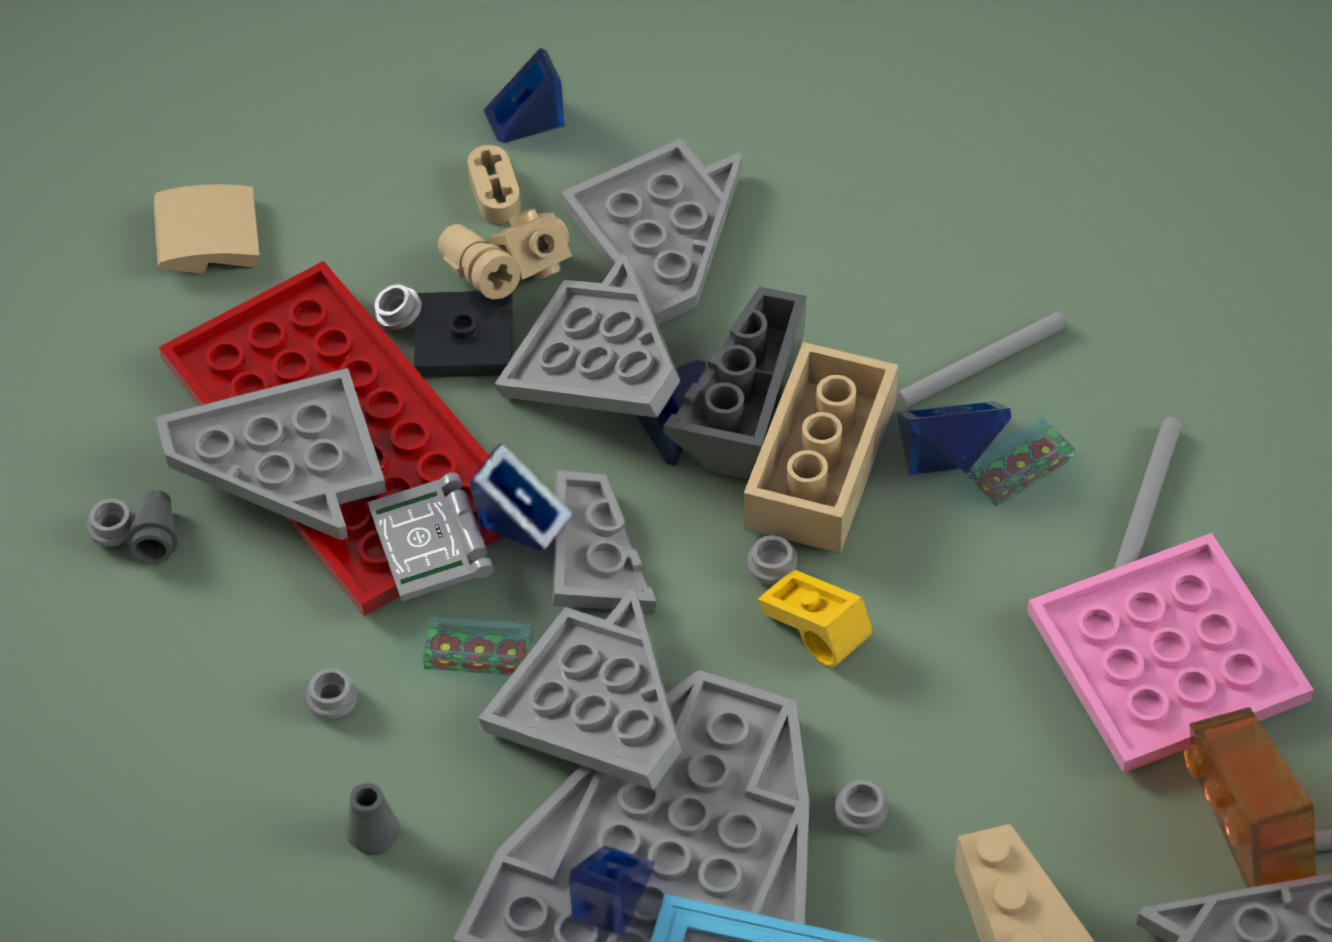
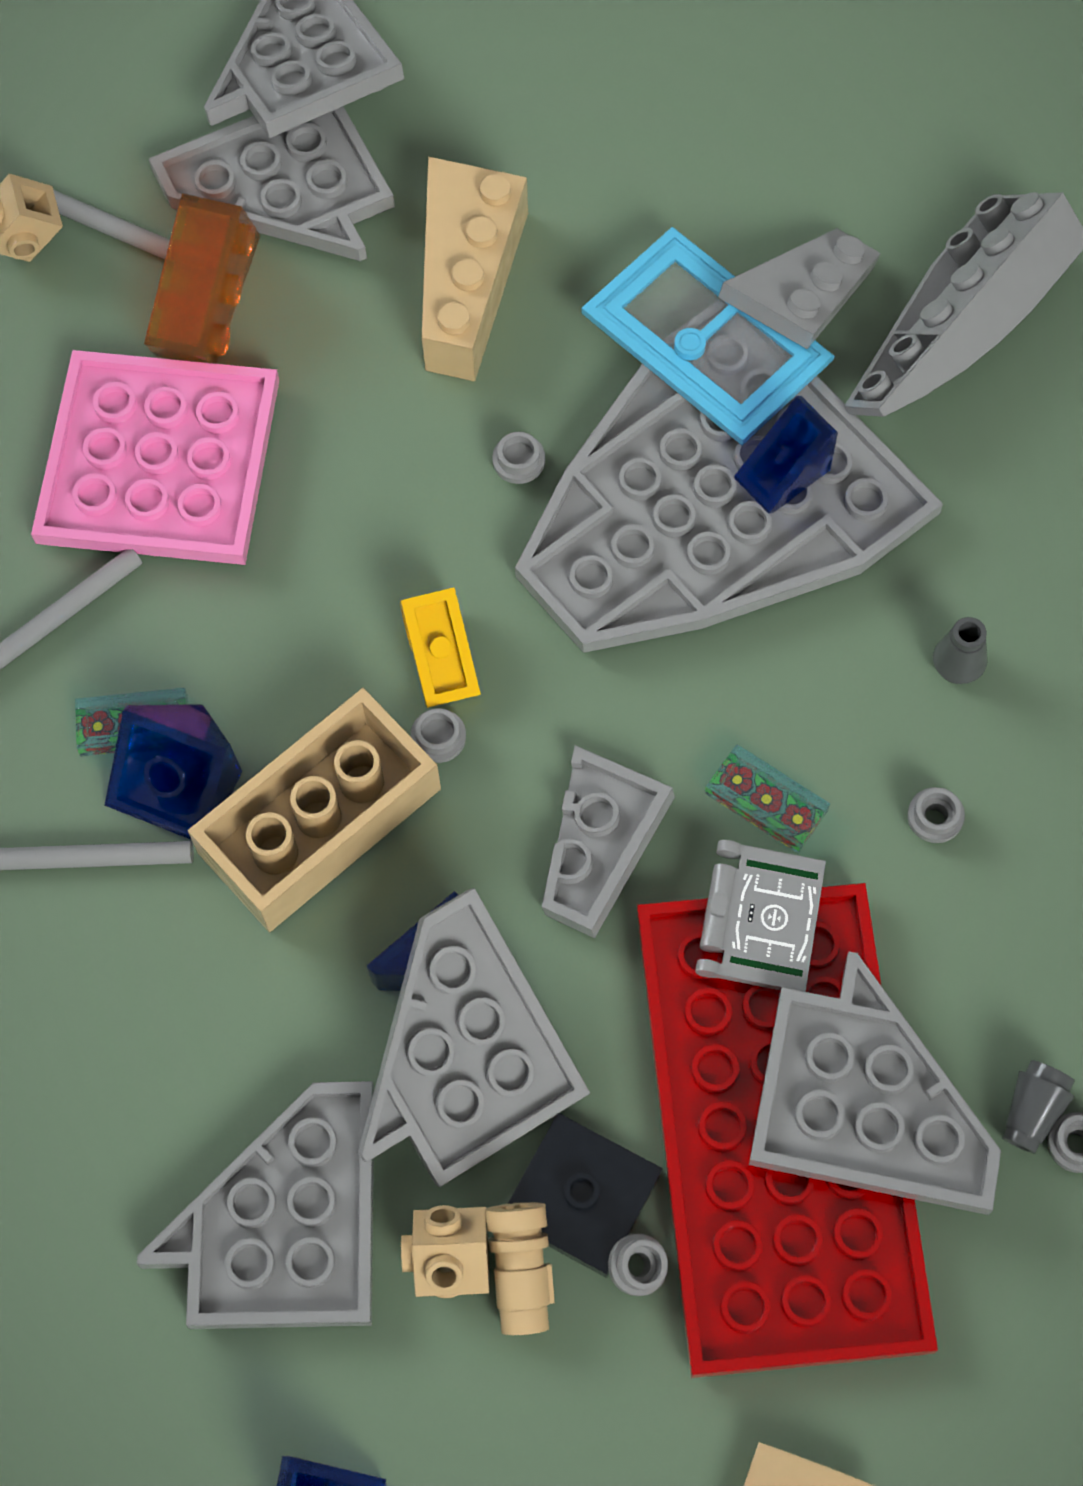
camera: 150 degrees left, 15 degrees up
tan beam [468,145,521,224] -> none
clear blue slope [469,443,572,551] -> none
light grey wing [478,589,682,790] -> none
dark grey wedge [663,287,807,480] -> none

